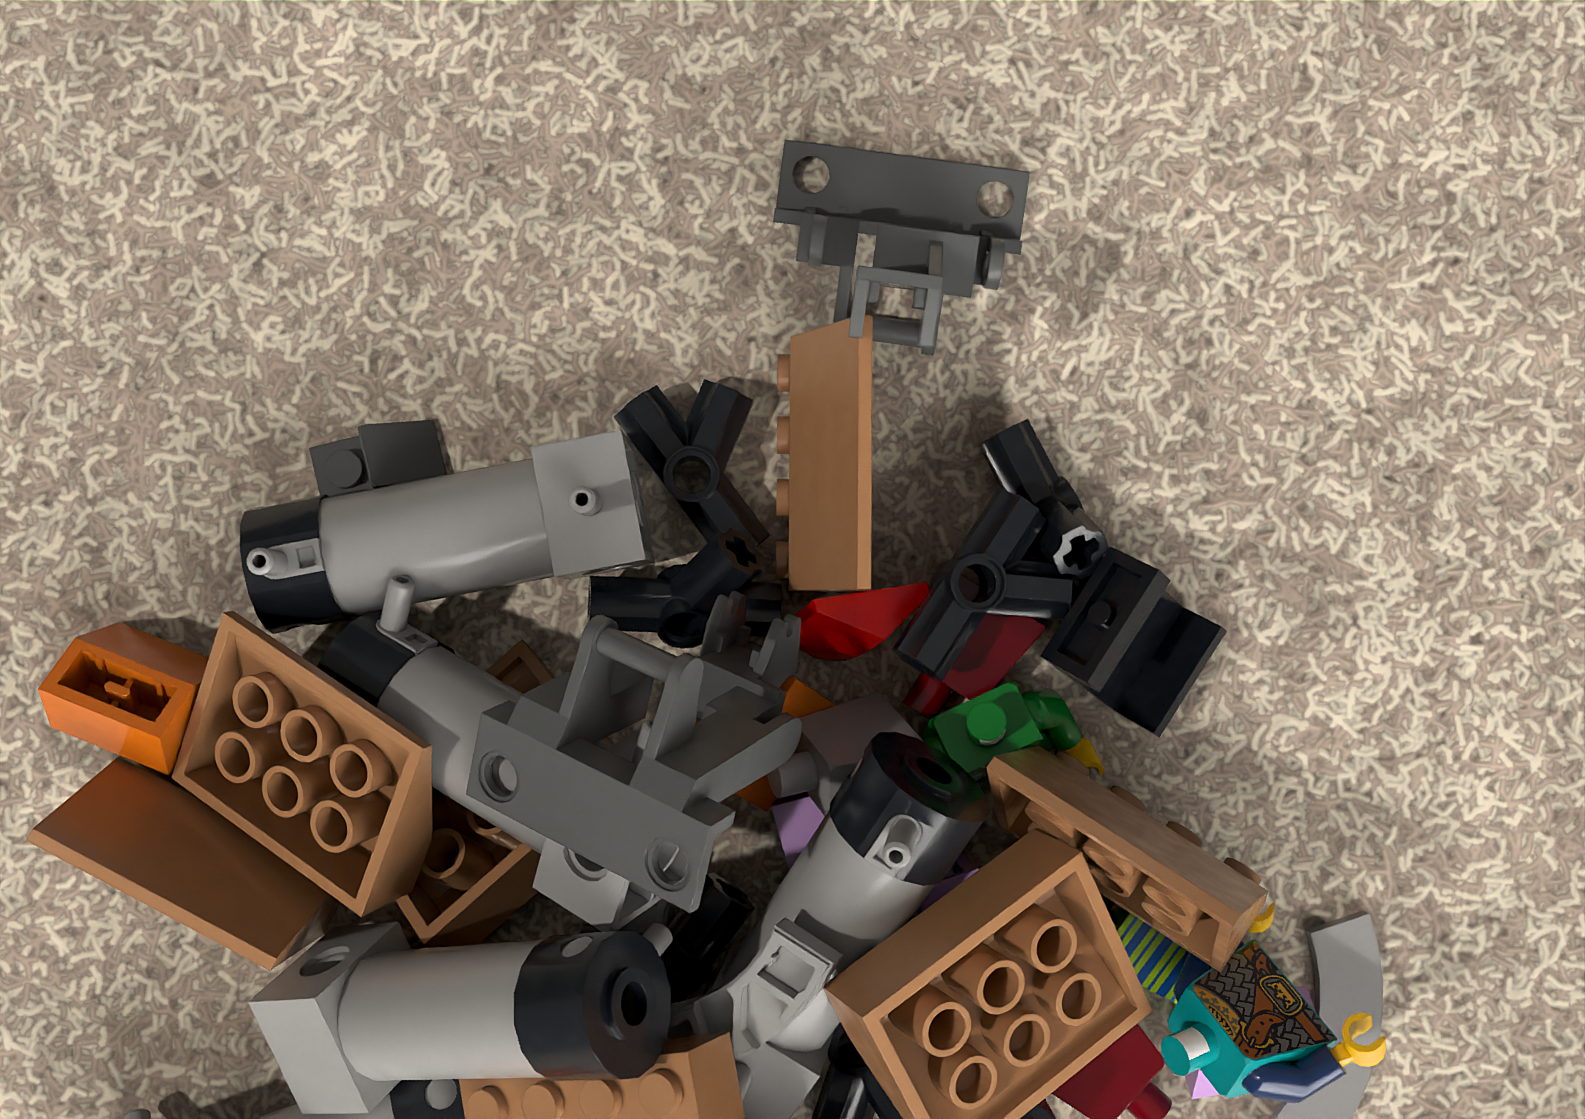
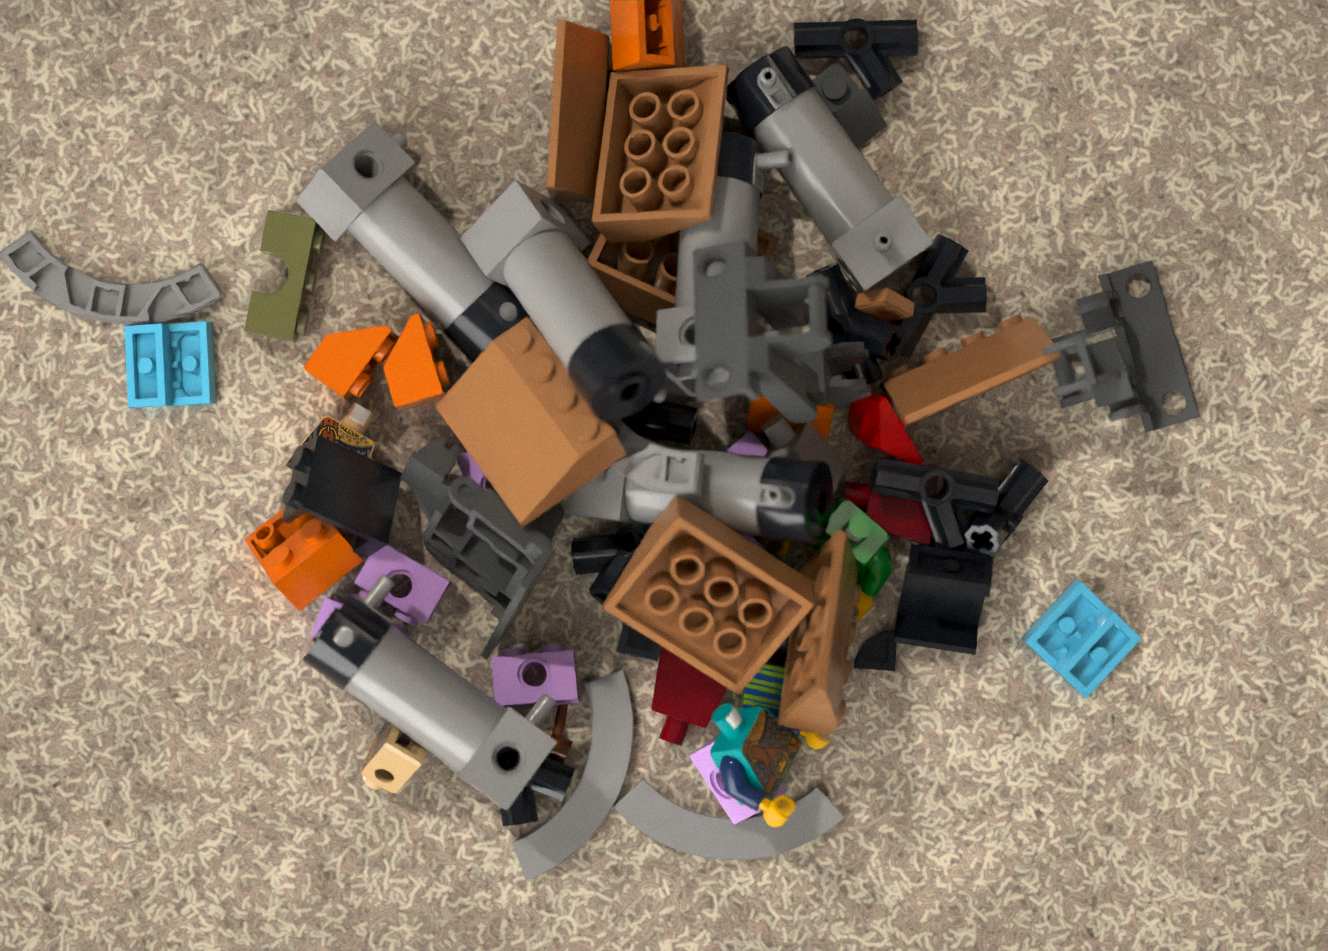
camera: 75 degrees right, 0 degrees up
none -> black piece [794,18,918,101]
none -> black tile [853,630,897,671]
none -> medium nougat tile [855,288,915,322]
none -> medium azure slope [1021,579,1142,698]

